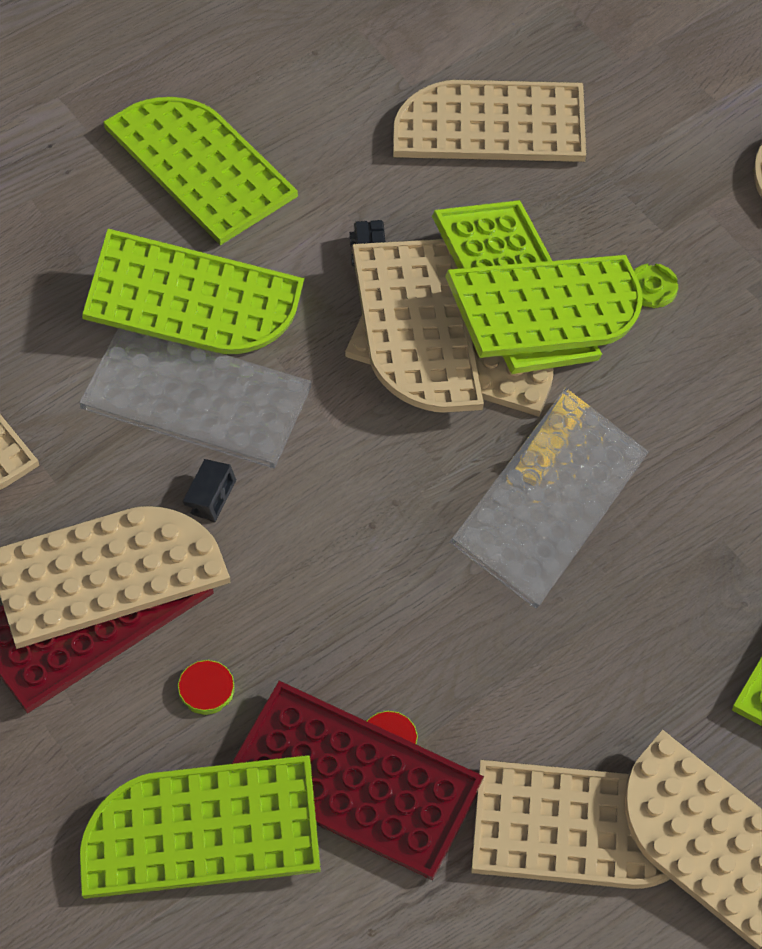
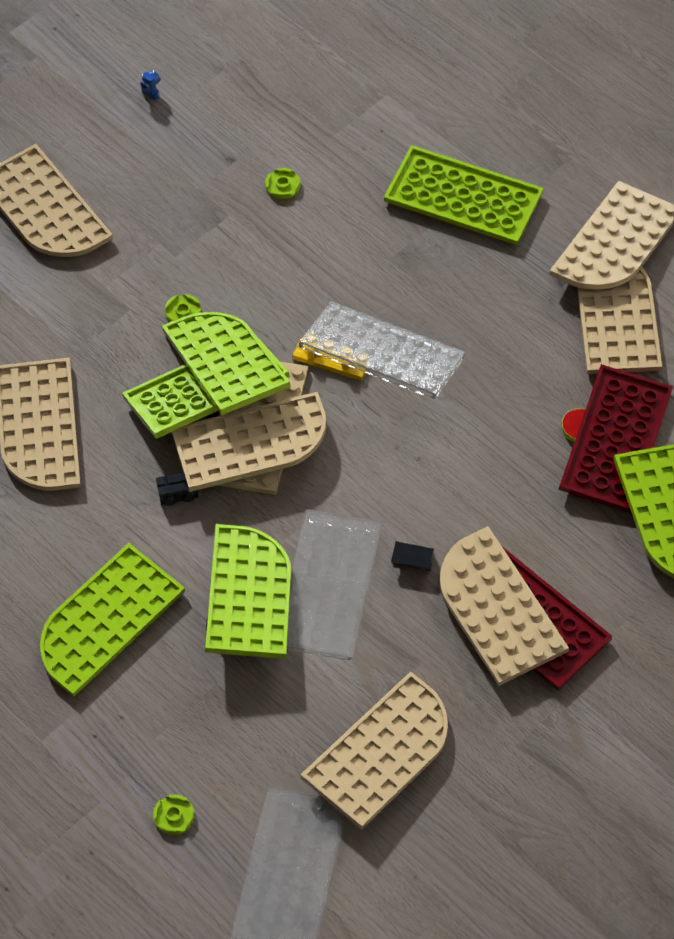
camera: 95 degrees left, 0 degrees up
red tile [178,660,235,715] -> none

